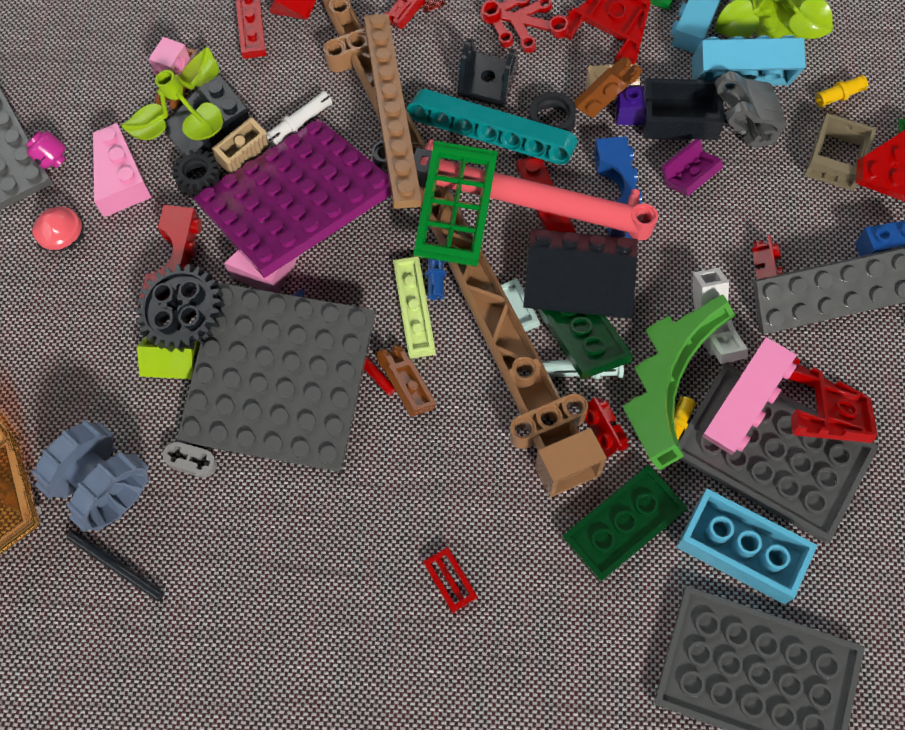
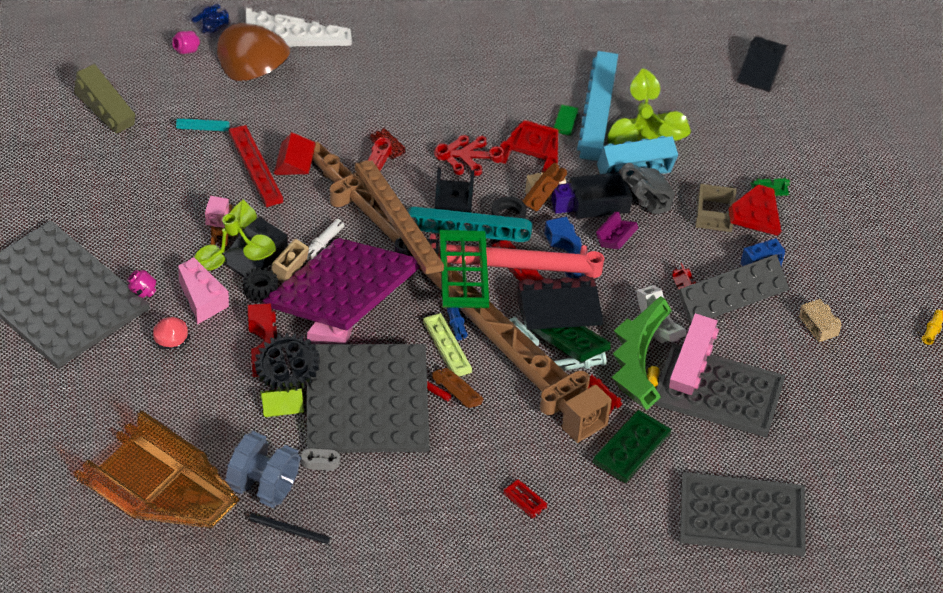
camera: 20 degrees left, 20 degrees down
medium azure brick [676,489,818,605] -> none
red wing [789,357,878,443] -> none
yellow pin [815,75,868,108] -> none

